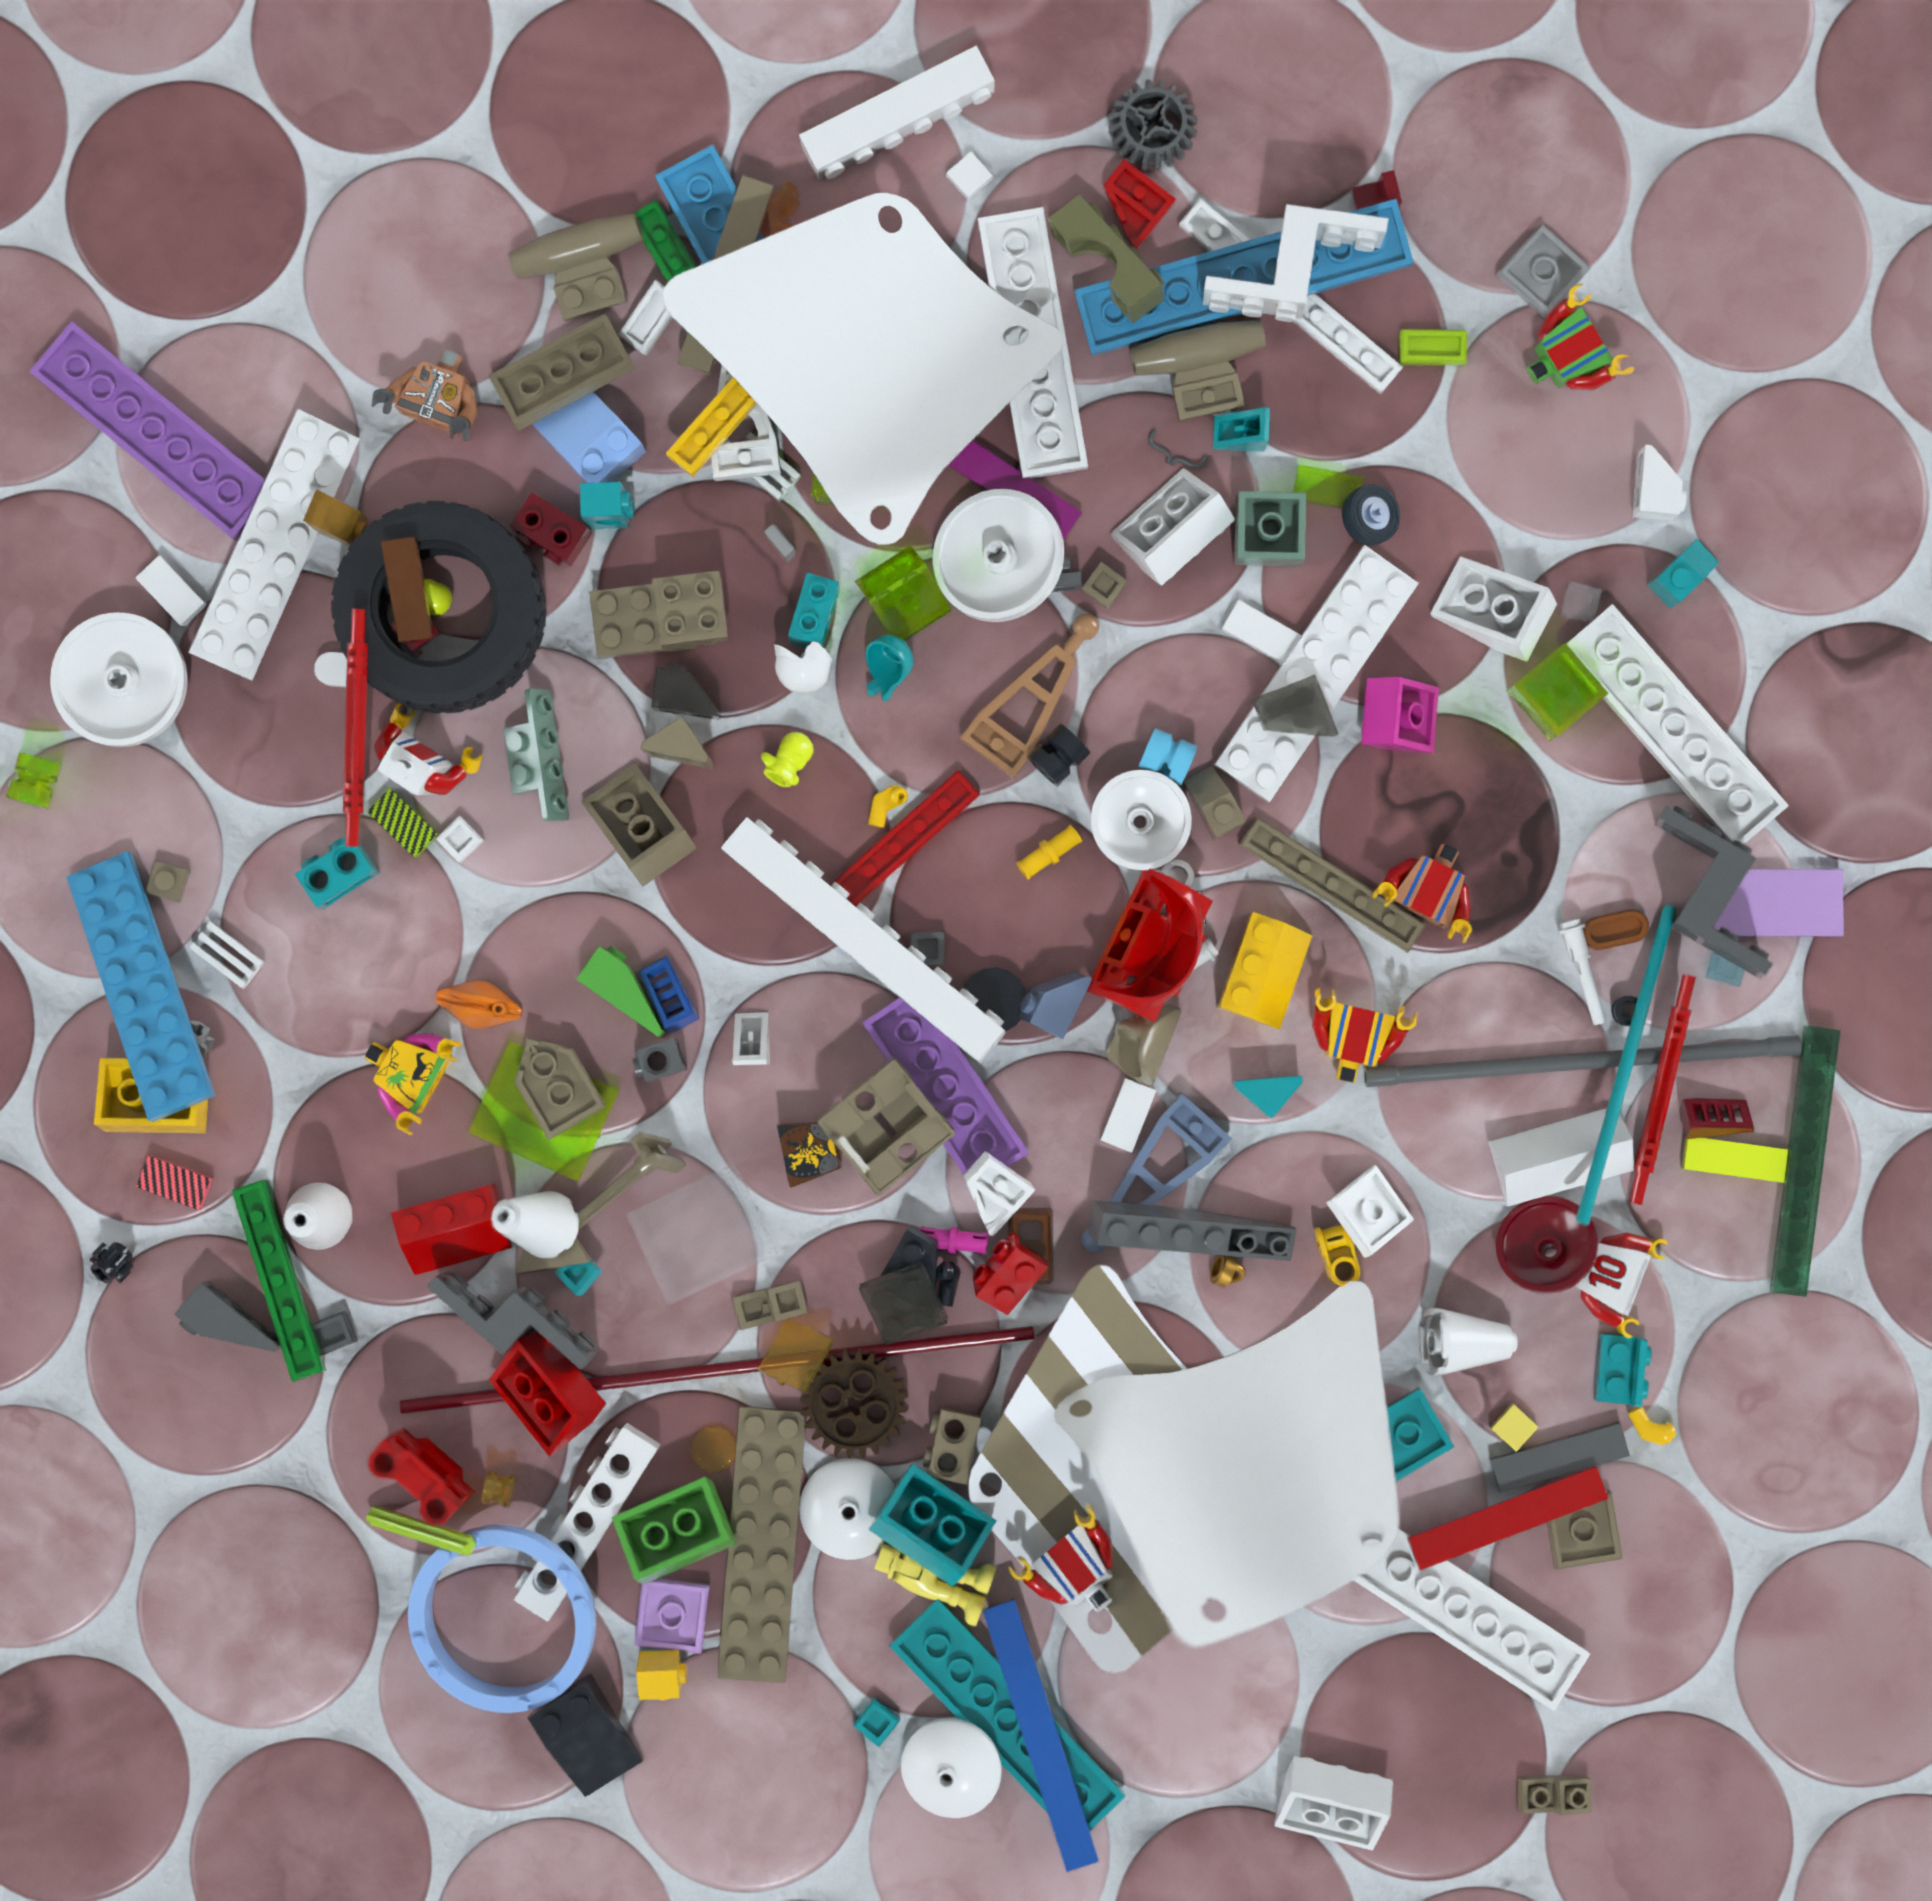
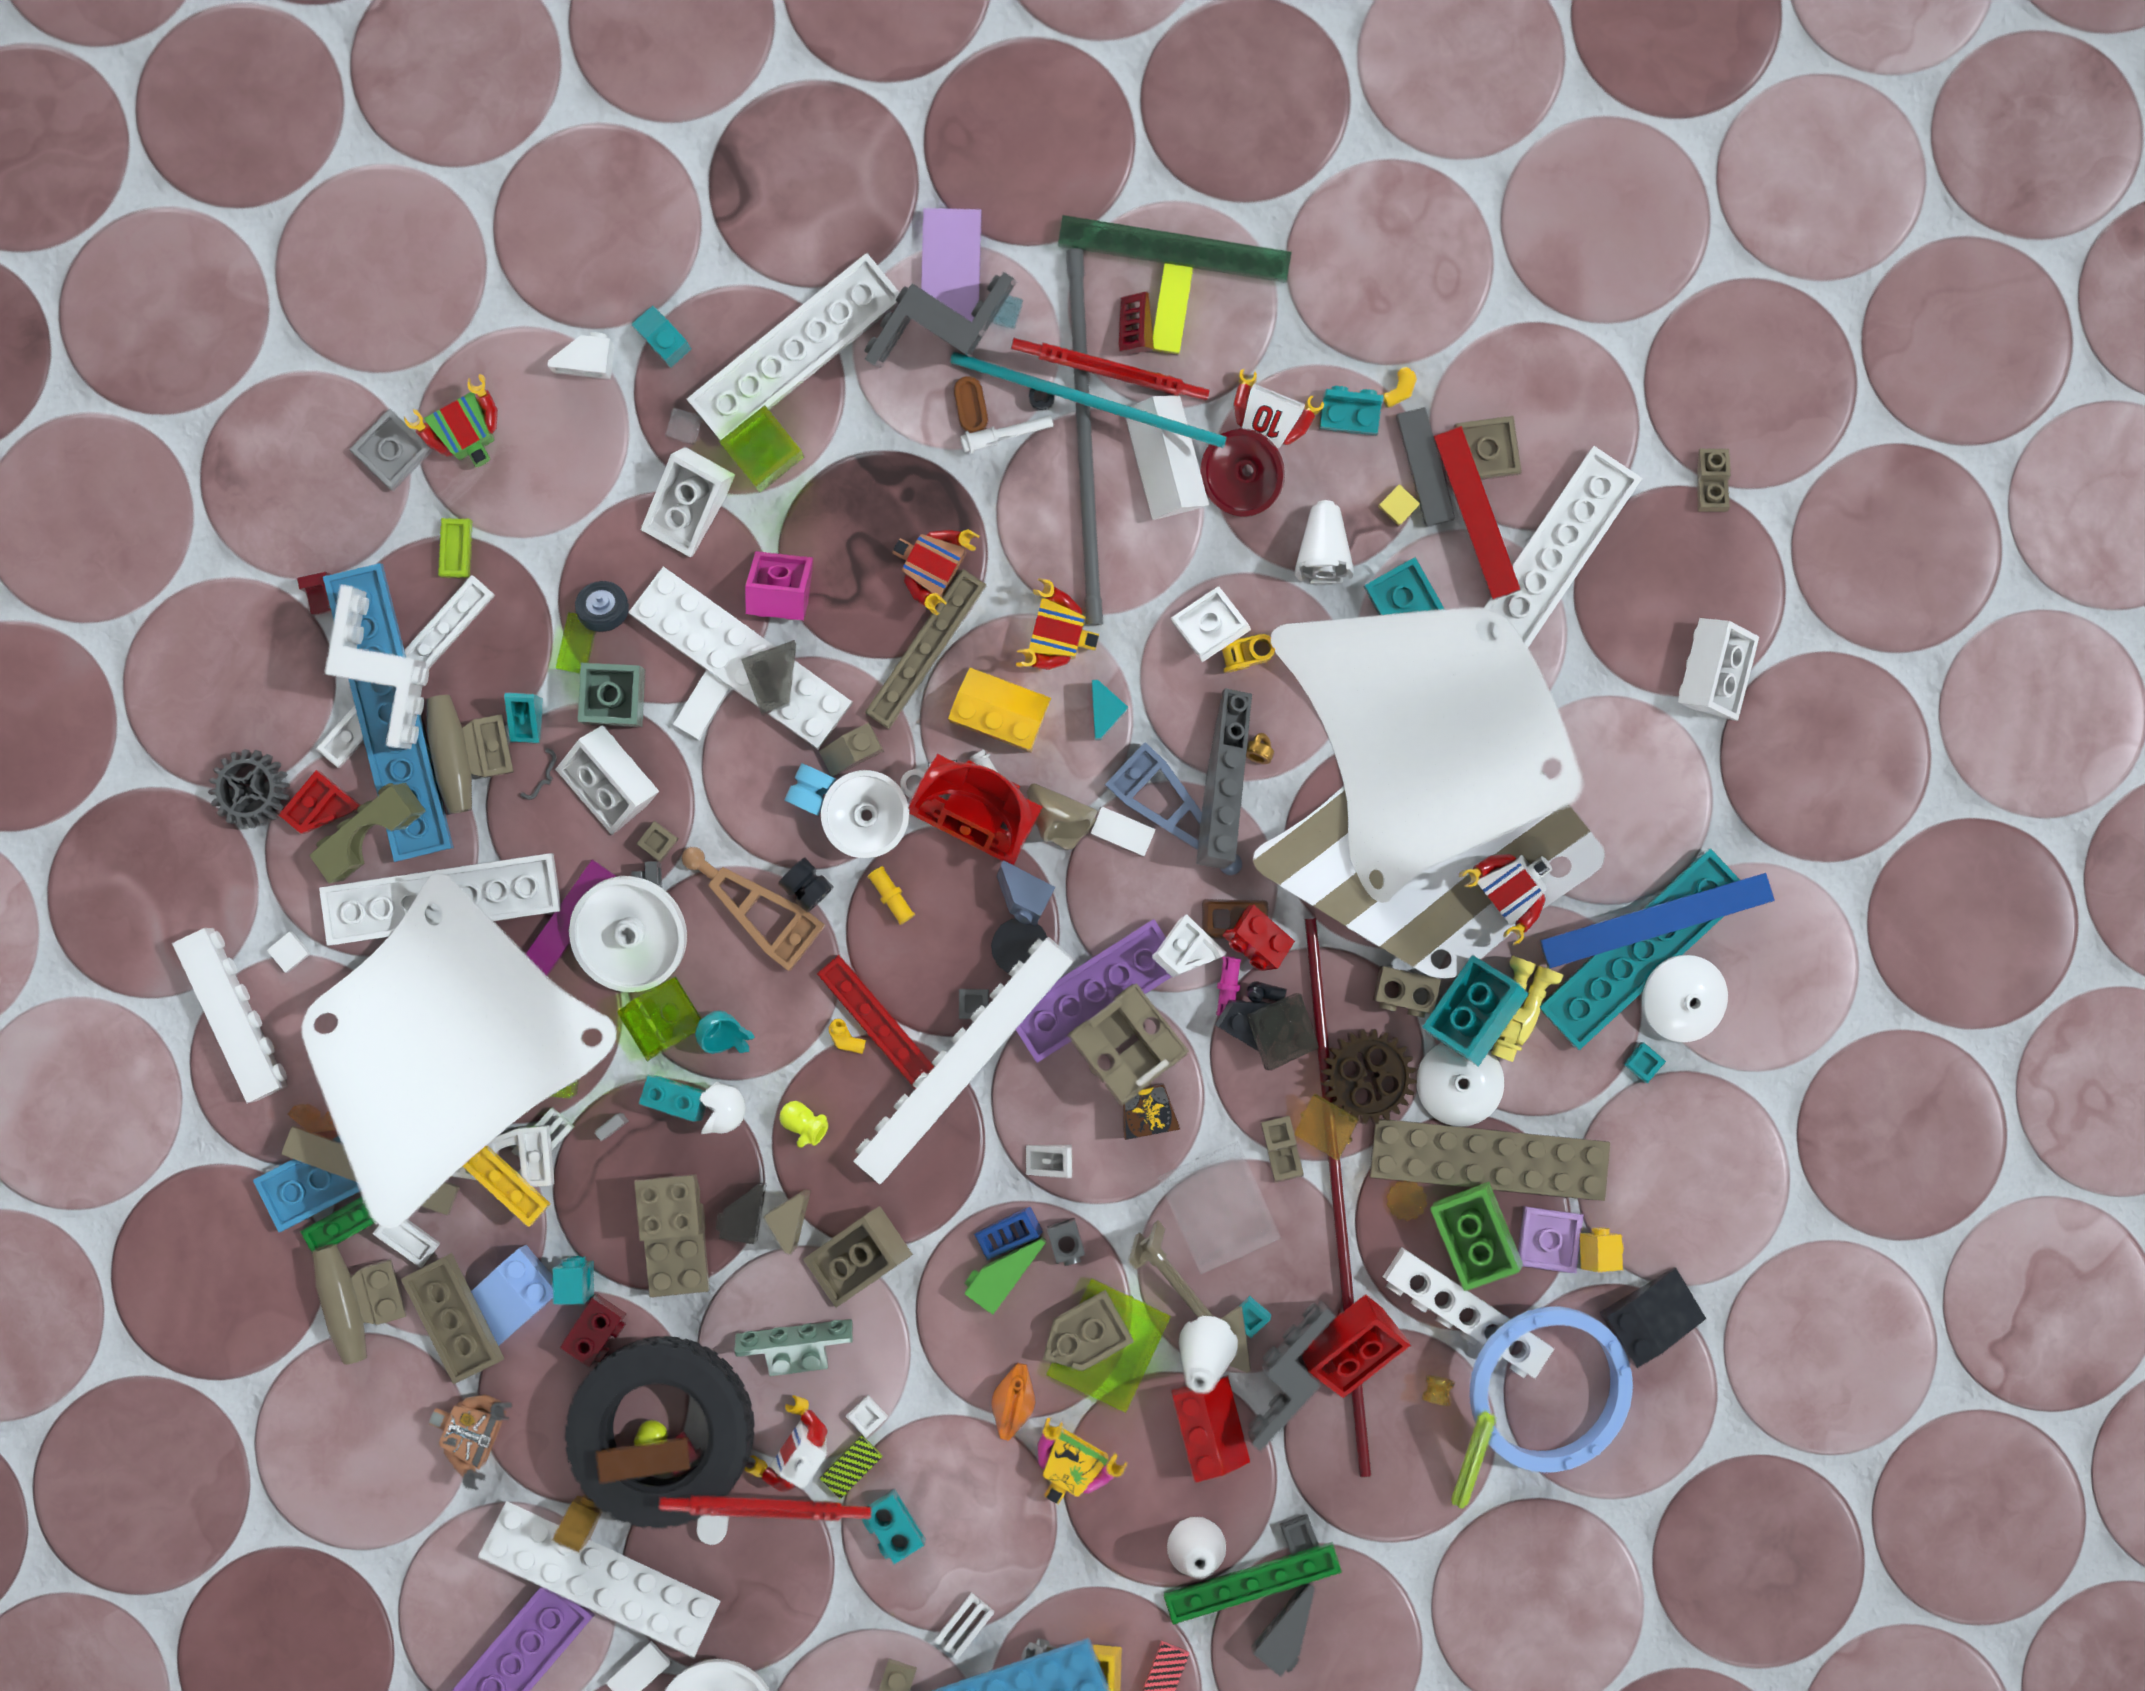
camera: 90 degrees left, 0 degrees up
red piece [368,1427,476,1525] -> none

